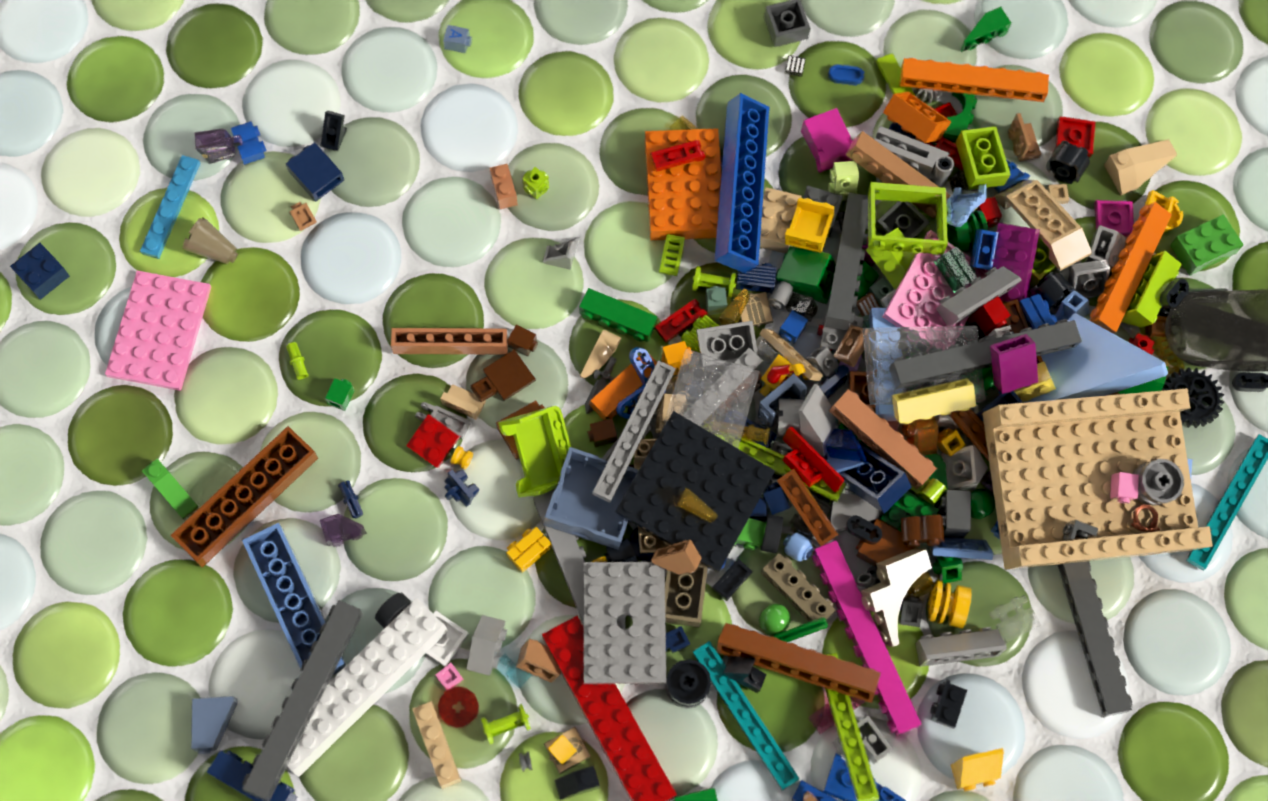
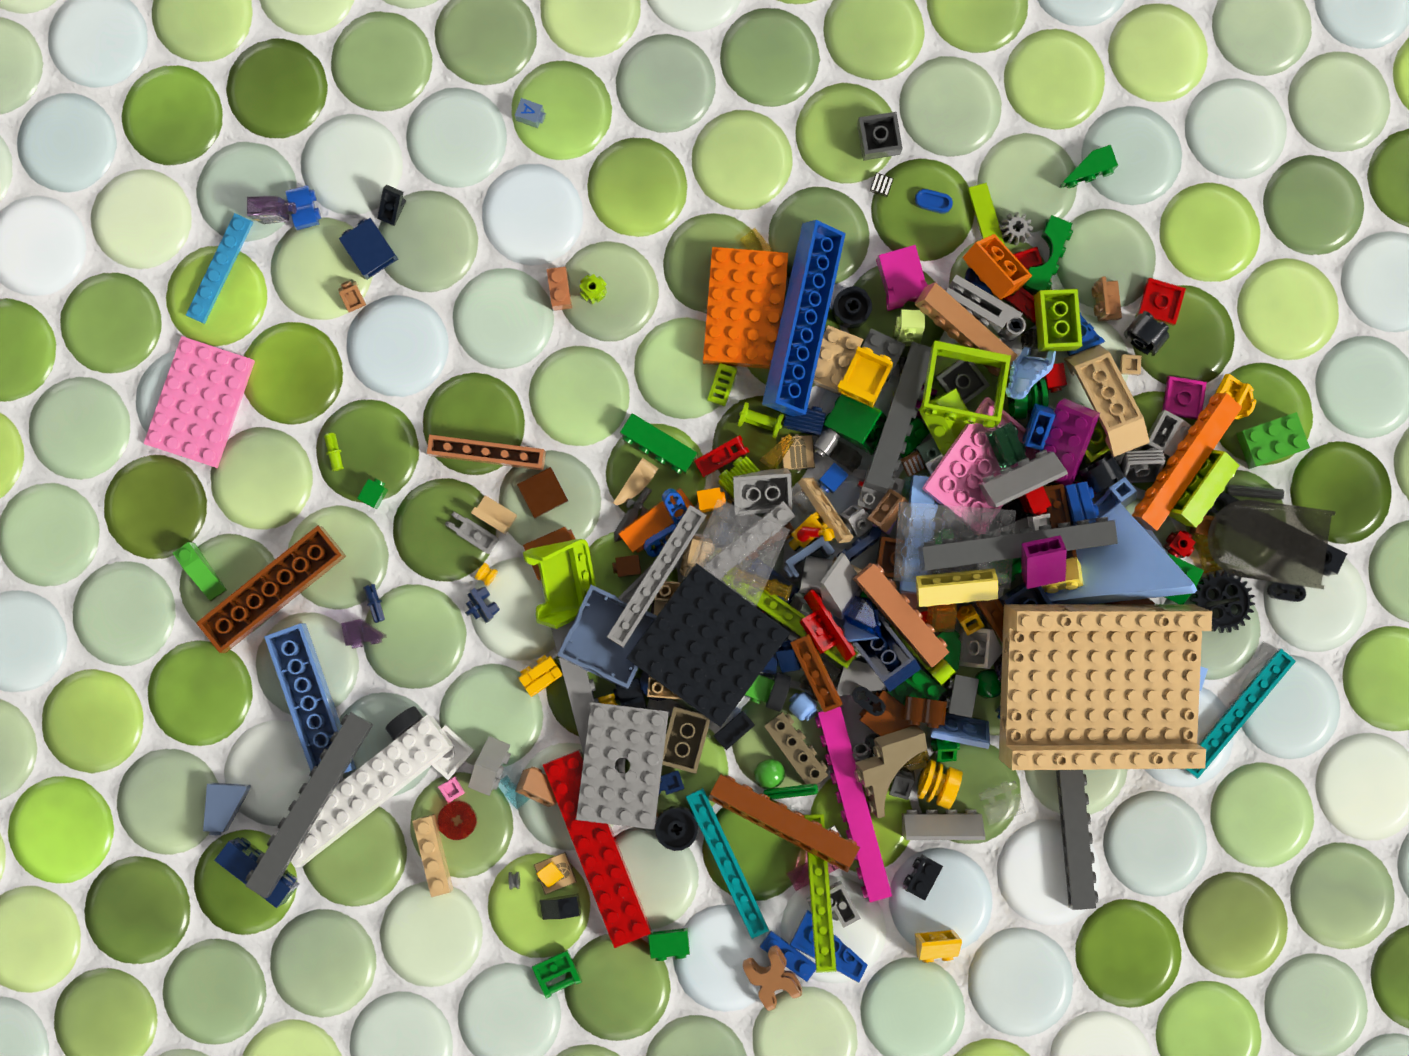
camera: 10 degrees right, 15 degrees up
dark blue brick [10,243,70,300] -> none
dark tan cone [183,217,238,264] -> none
red plate [406,414,461,468] -> none
reddish brown tile [470,376,497,402] -> none
lime hose [481,704,531,745] -> none
reddish brown brick [507,324,538,356] -> none
light grey slope [543,237,580,270] -> none
red plate [651,140,706,172] -> none
medium nougat slope [651,539,702,575] -> none
clear yellow slope [677,488,718,522] -> none
sand green brick [705,286,727,315] -> none
black slope [722,656,767,693] -> none
orange brick [900,58,1049,102] -> none
dark grey bracket [1063,520,1098,541] -> none
tan wedge [1104,140,1177,195] -> none
bright pink brick [1110,472,1139,503] -> none
copper piece [1131,505,1160,532] -> none
flat silver wheel [1133,459,1184,506] -> none
black beam [1160,279,1189,309] -> none
none -> black brick [832,286,872,328]

